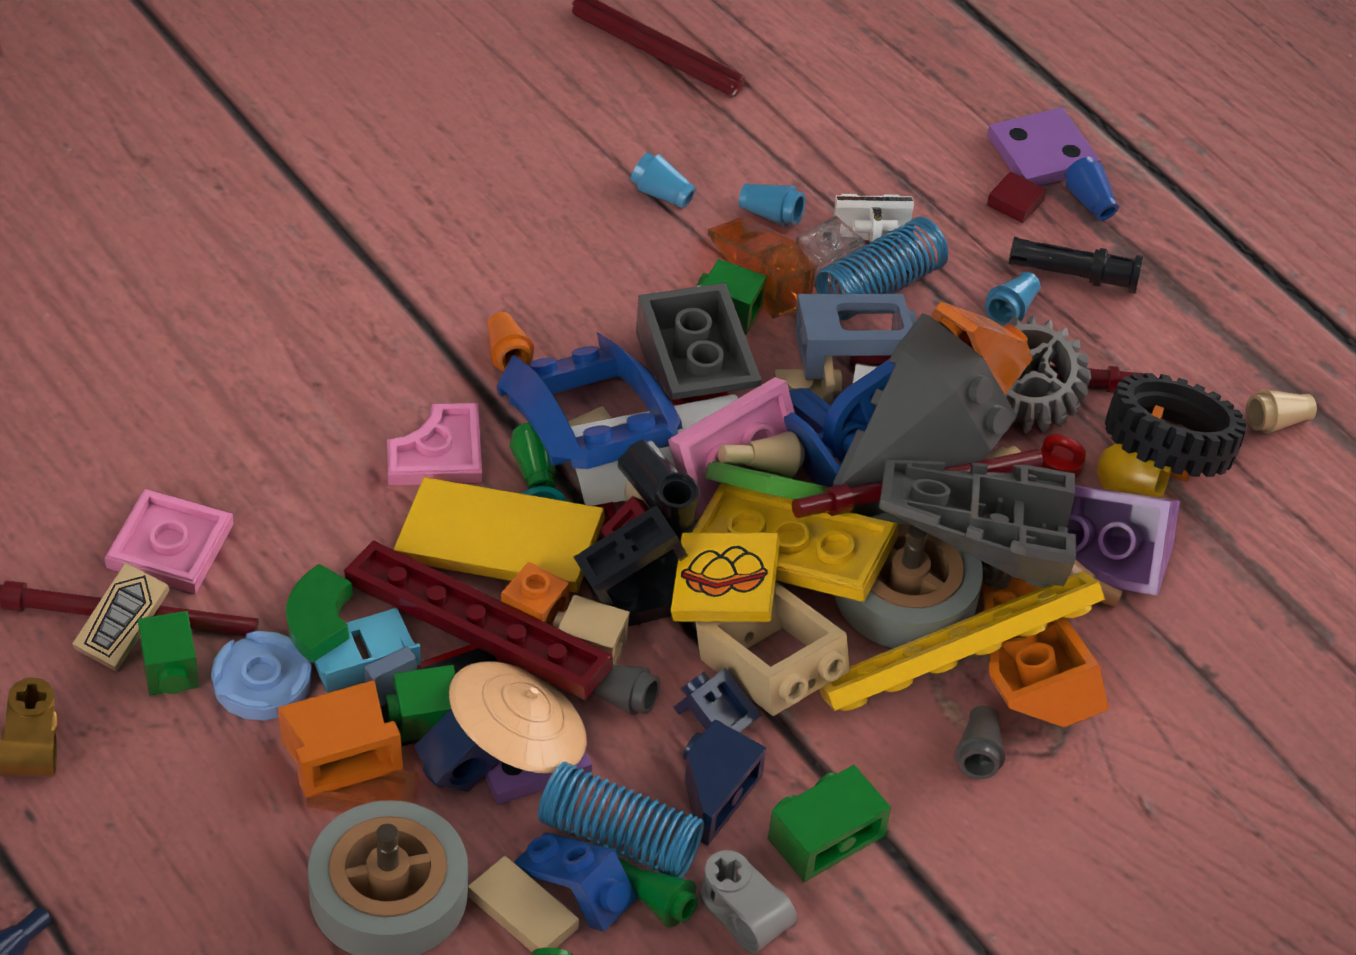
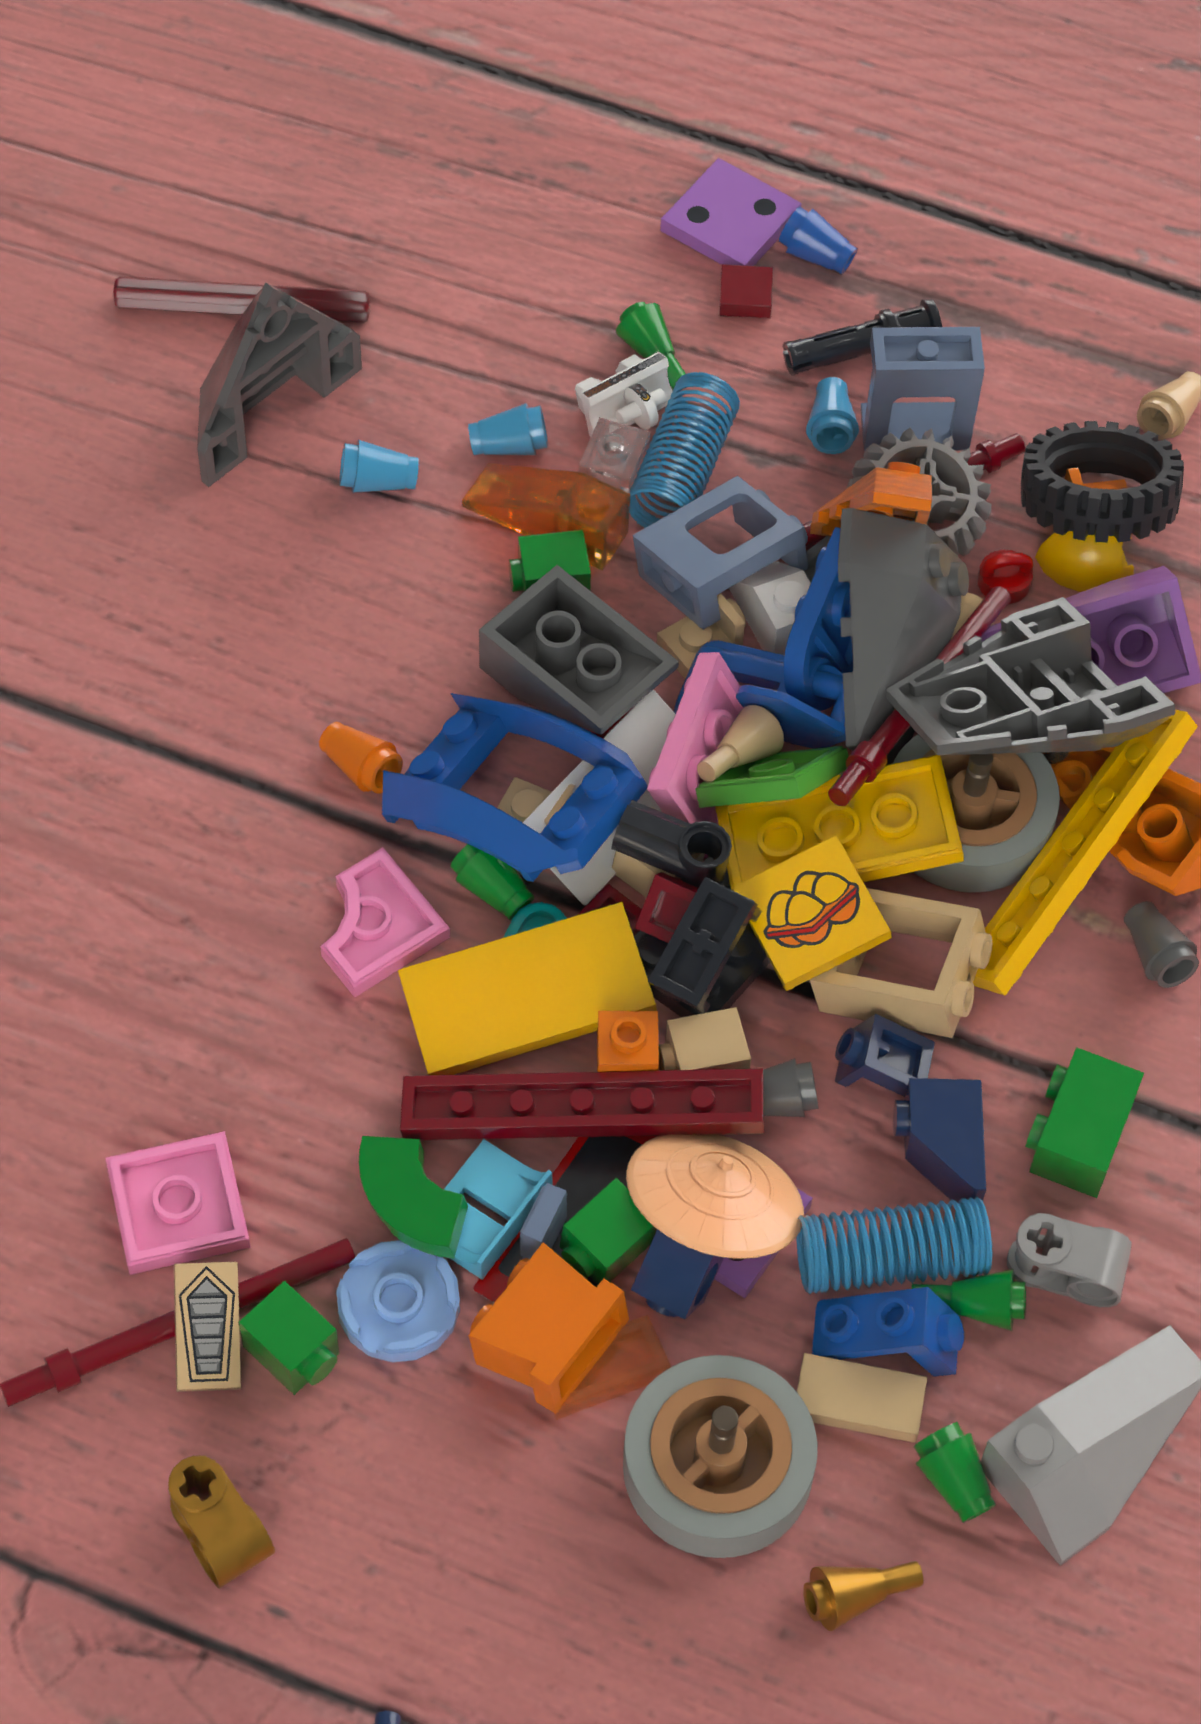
camera: 30 degrees left, 10 degrees up
none -> dark grey wedge [197,282,362,487]
none -> green cone [616,302,686,390]
none -> sand blue window [860,327,985,451]

